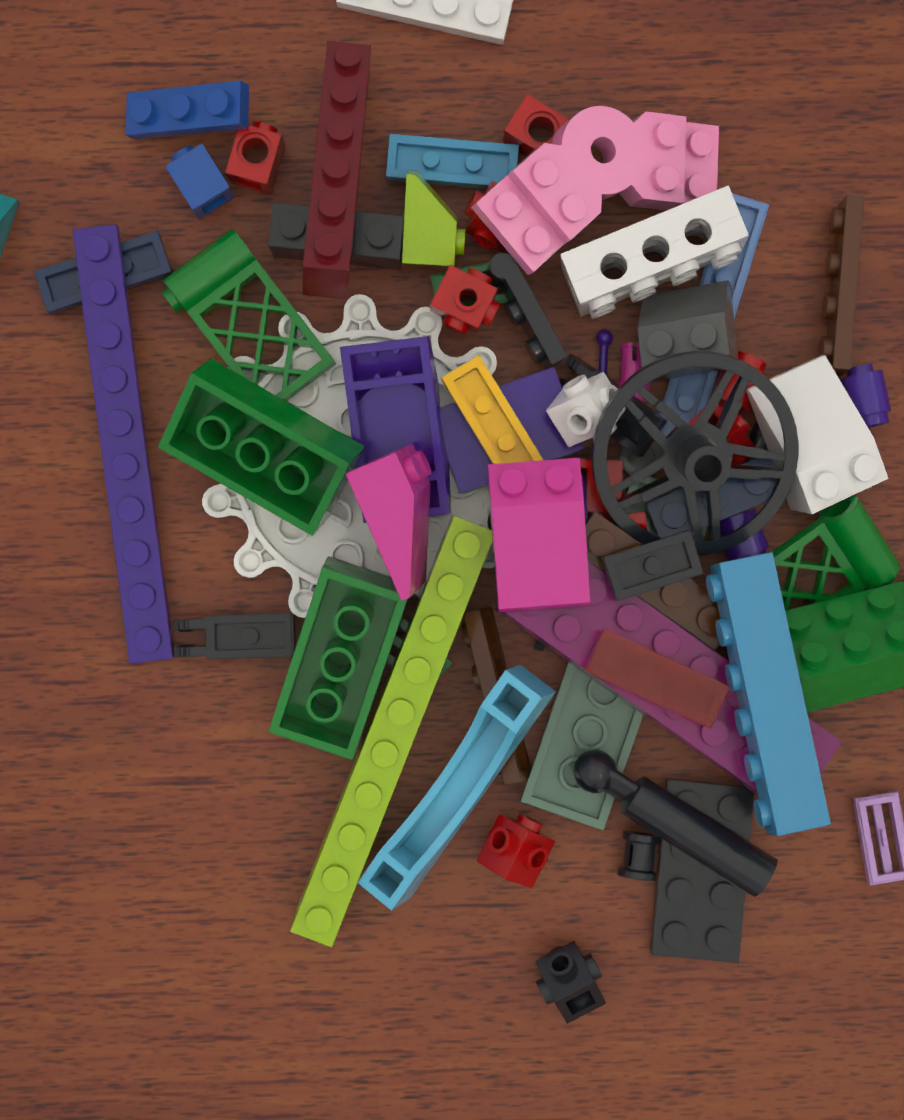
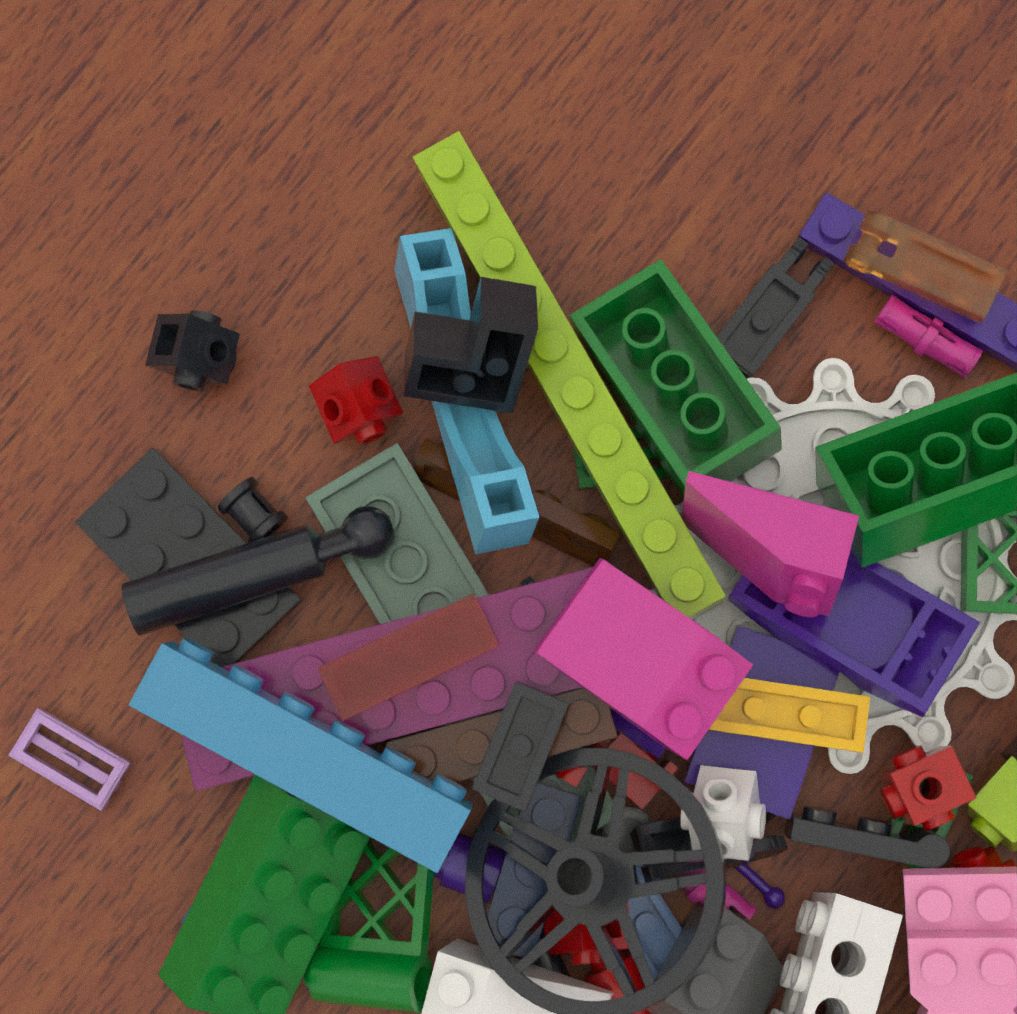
camera: 125 degrees right, 5 degrees down
none -> black brick [403,277,538,413]
none -> clear orange plate [843,211,1007,324]
none -> dark pink pin [874,294,983,379]

